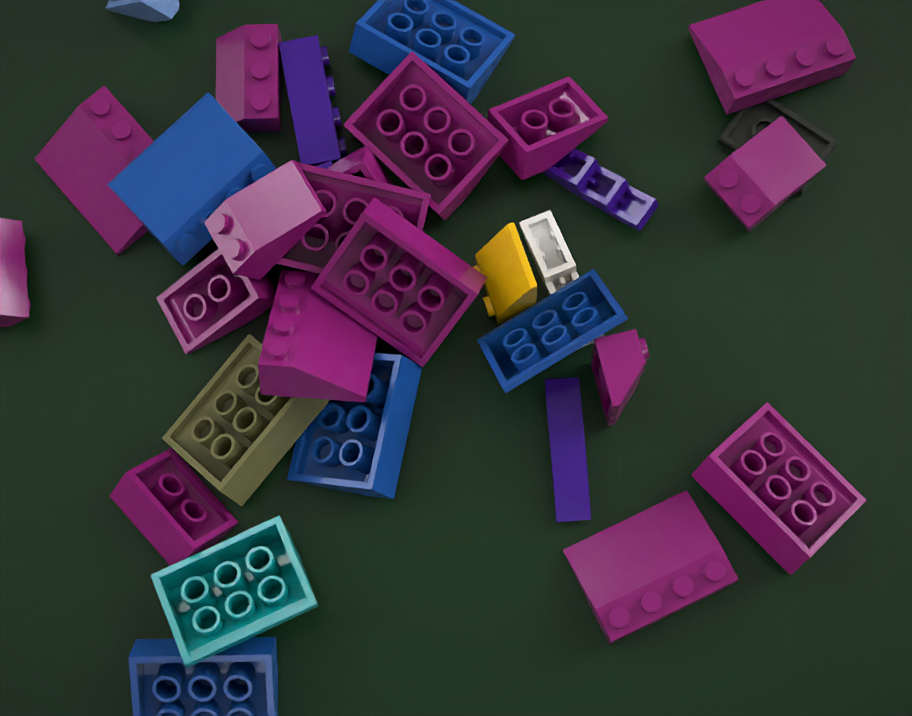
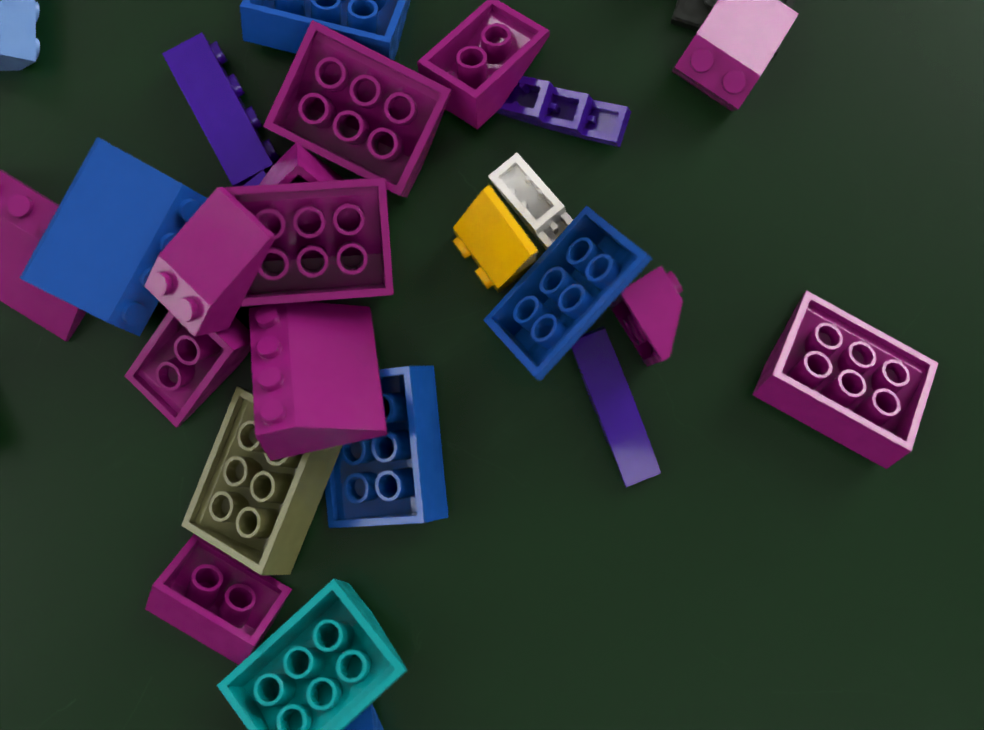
camera: 20 degrees left, 10 degrees up
magenta slope [216,24,282,132] -> none
magenta slope [311,197,487,367] -> none
magenta slope [563,490,739,645] -> none

